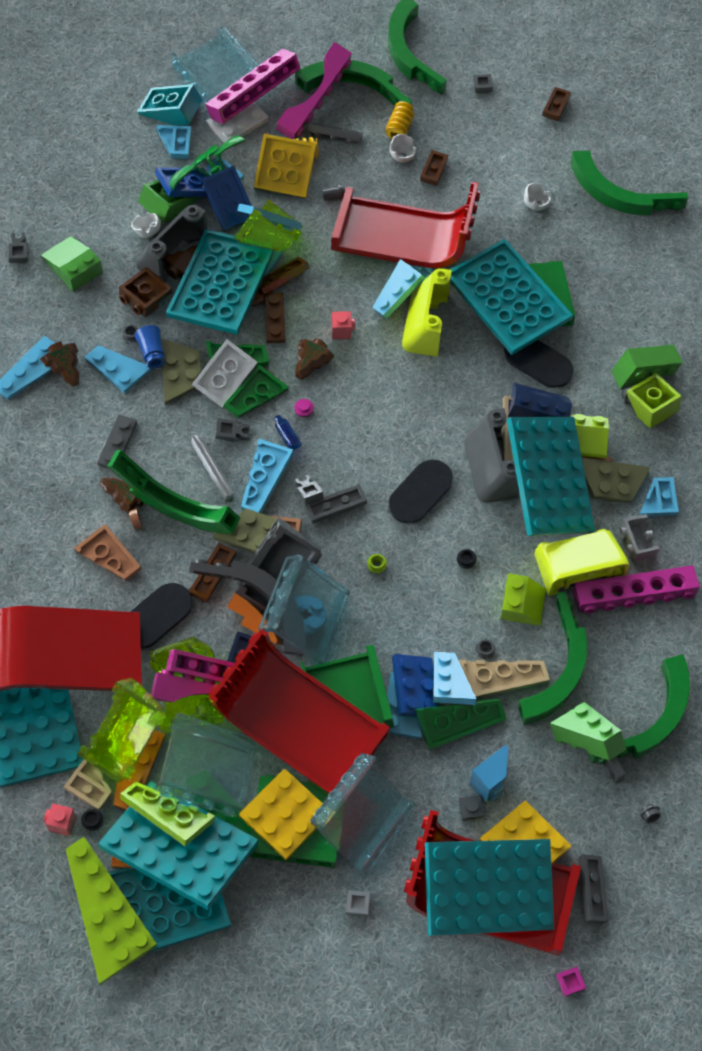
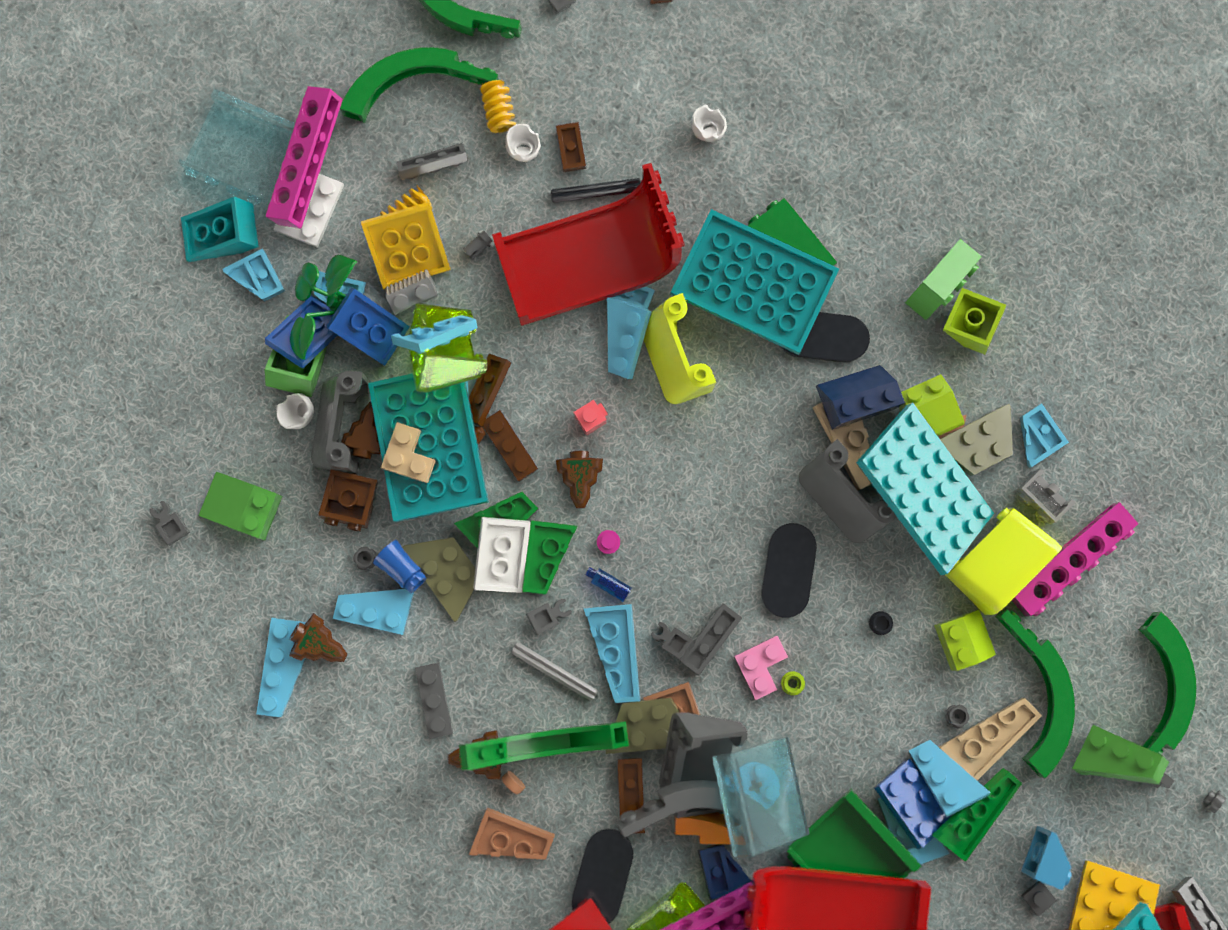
camera: 30 degrees left, 20 degrees up
dark pink arch [276,42,352,139] -> none
green arch [570,150,688,216] -> none
none -> tan plate [381,422,435,483]
none -> light grey brick [385,269,438,315]
none -> black axle [551,178,641,203]
none -> bright pink plate [734,636,788,700]

